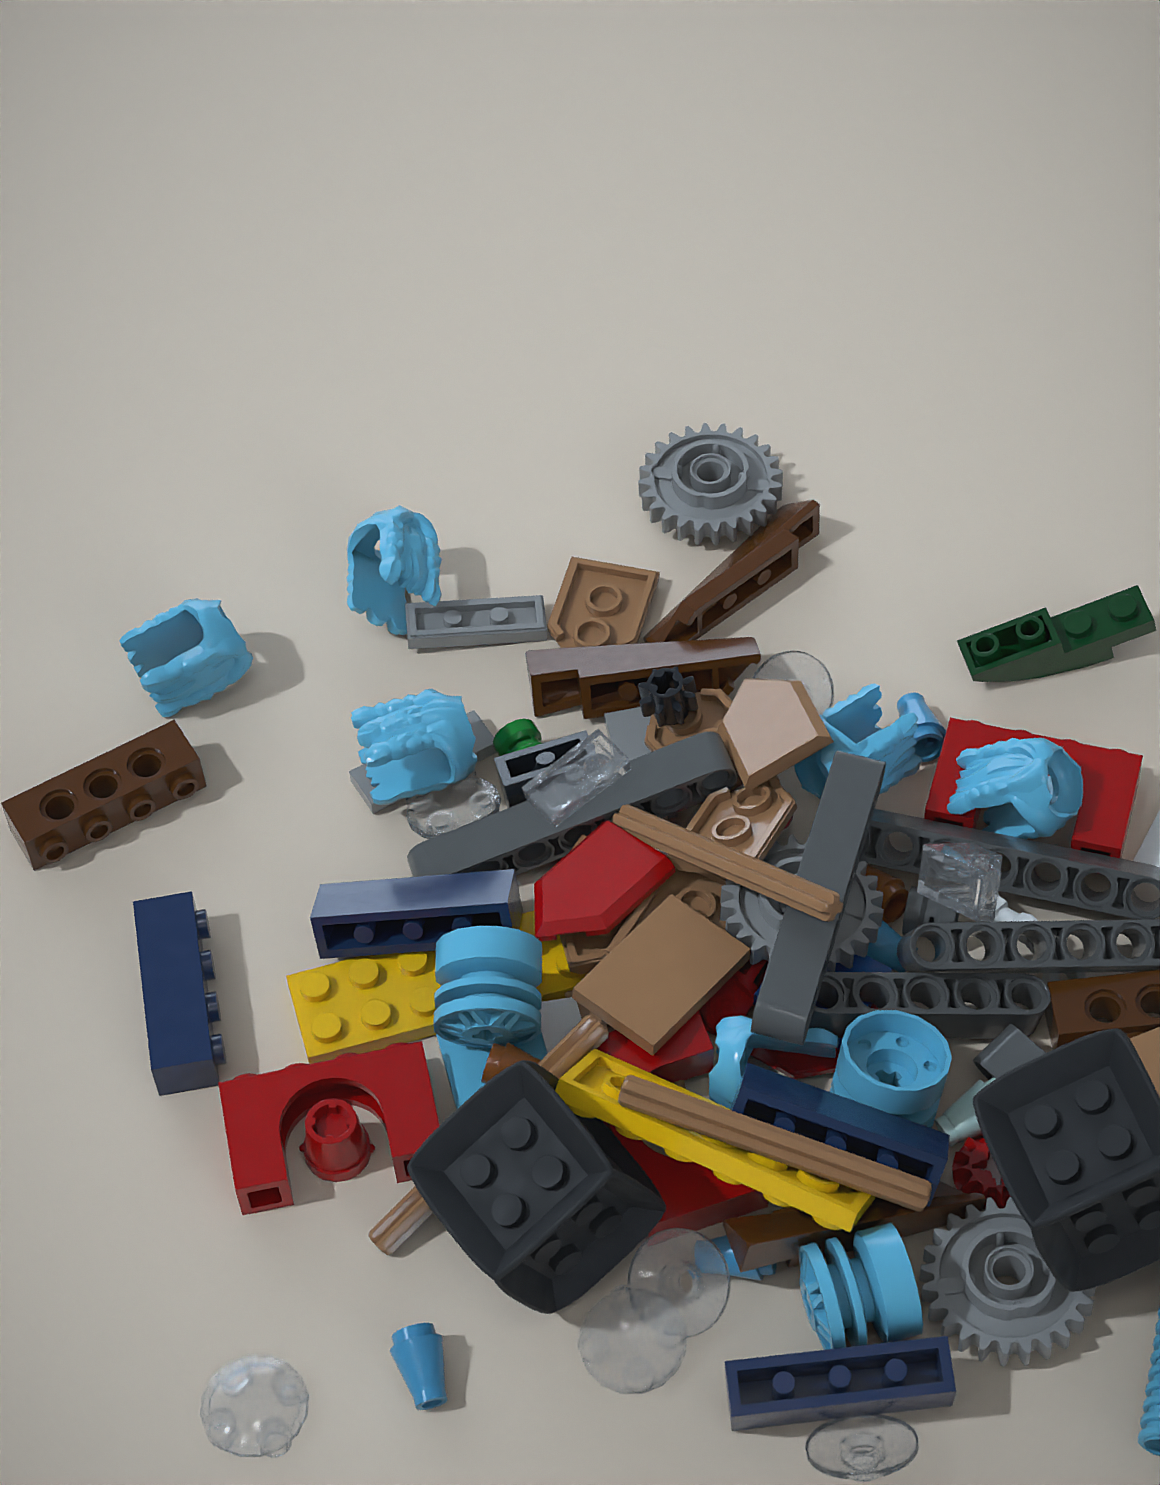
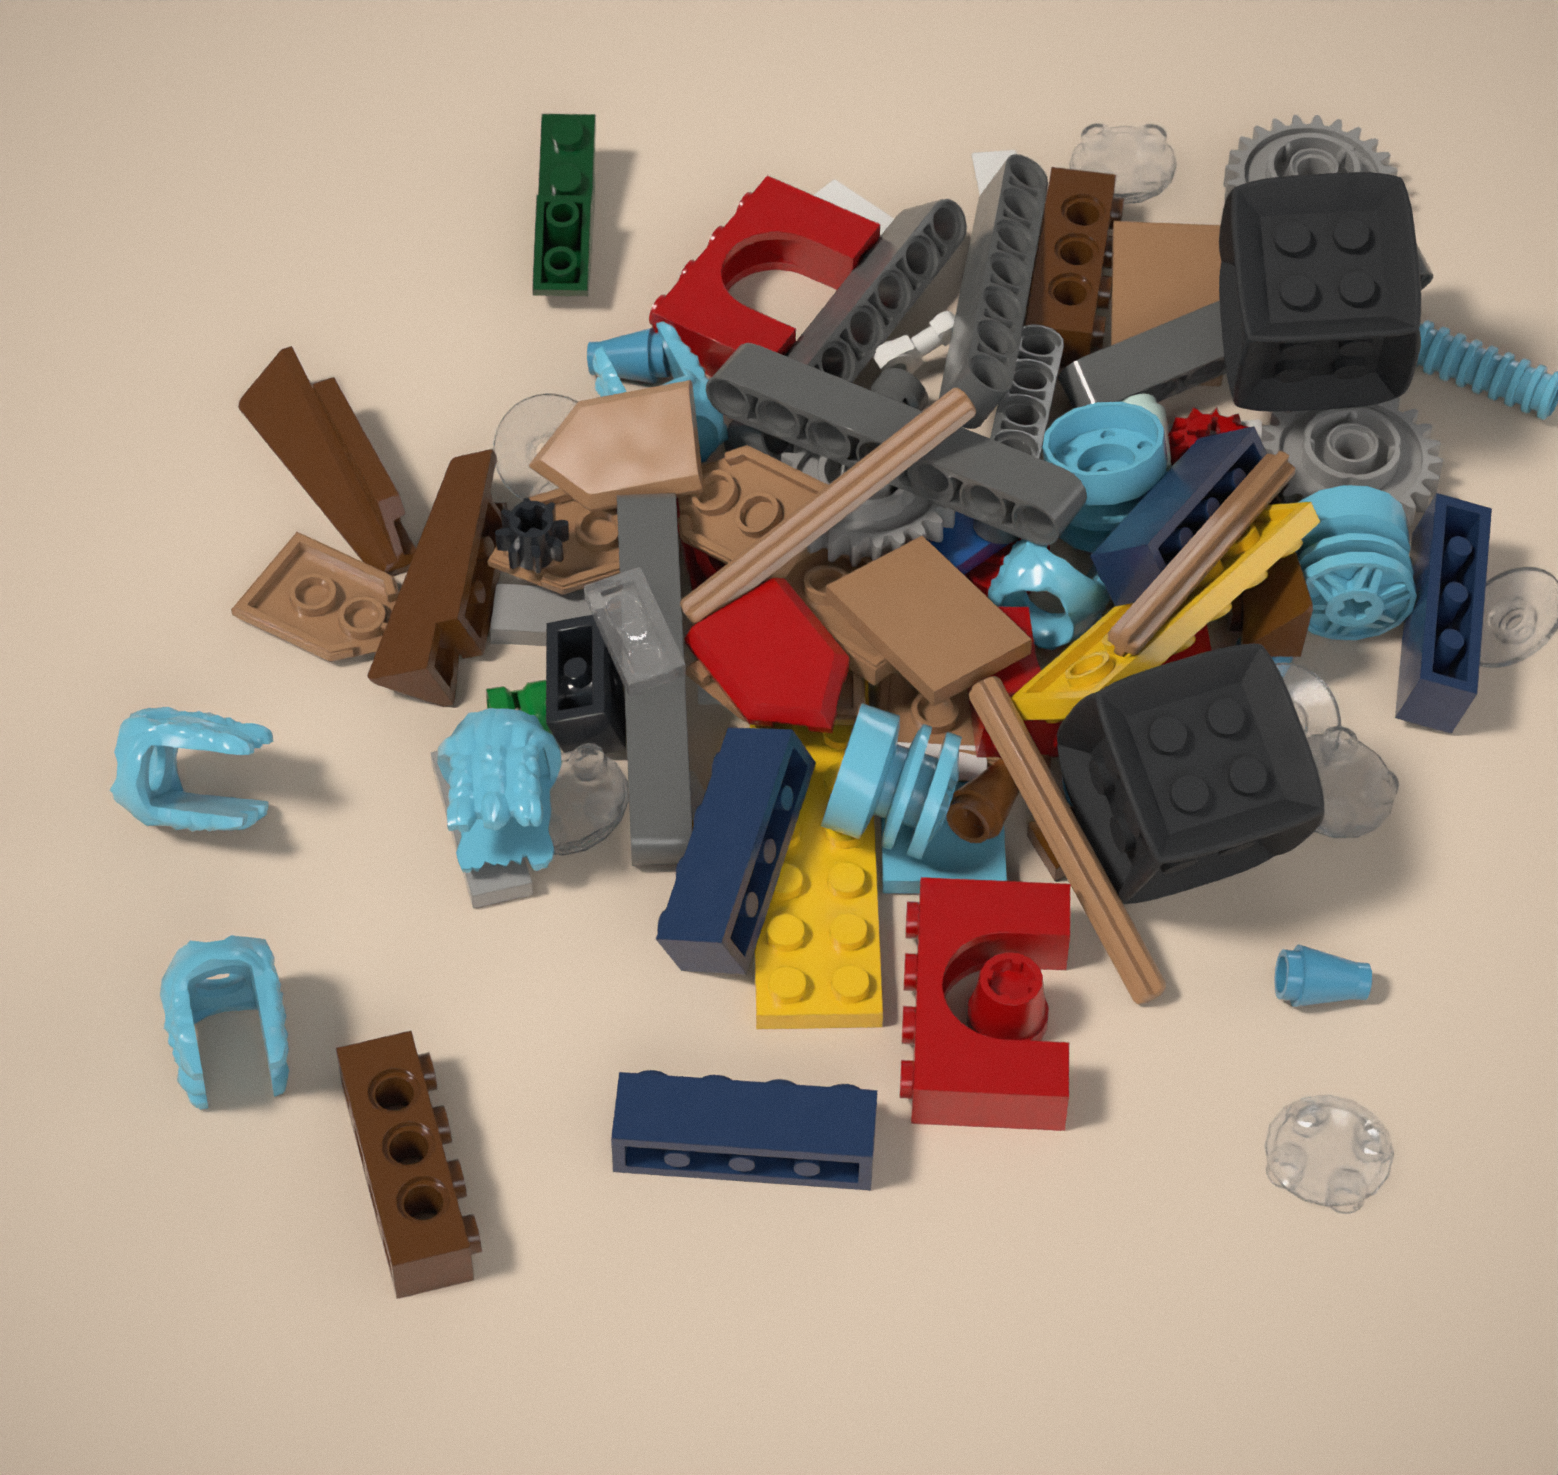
camera: 80 degrees left, 0 degrees up
light grey tile [405,595,547,649] -> none
light grey gear [638,423,783,545] -> none
clear arch [917,842,1003,922] -> none
medium azure piece [947,738,1083,839] -> none

